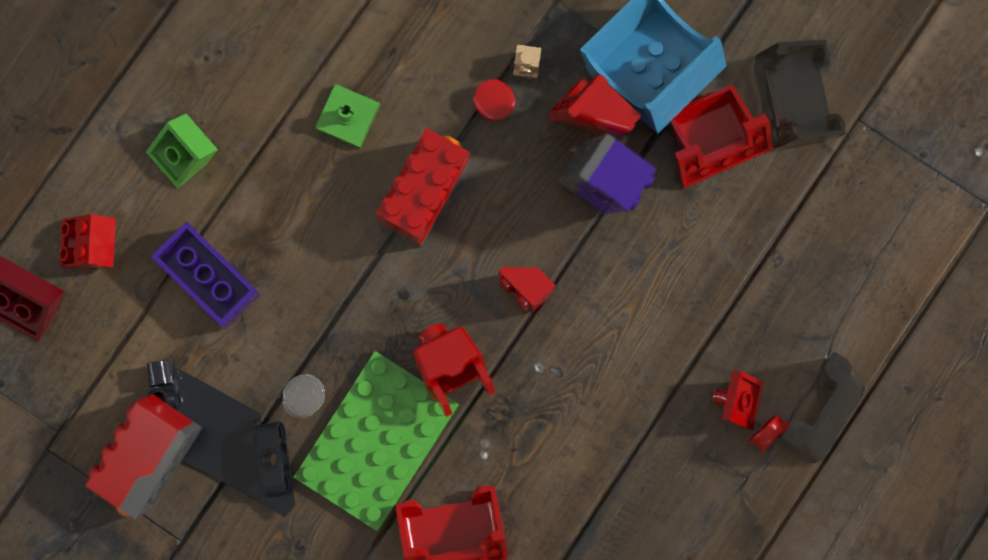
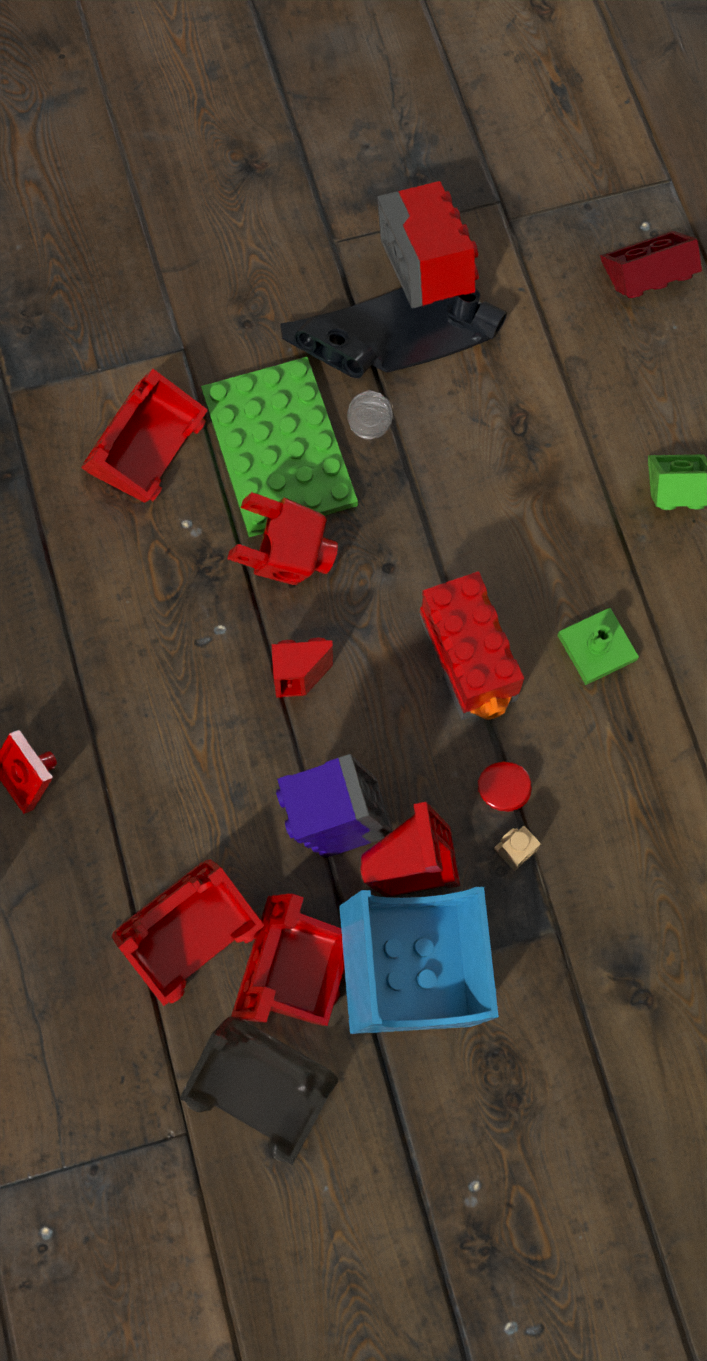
camera: 130 degrees right, 10 degrees down
red slope [59,214,116,269] -> none
dark purple brick [151,221,260,330] -> none
none -> red windscreen [111,859,265,1006]

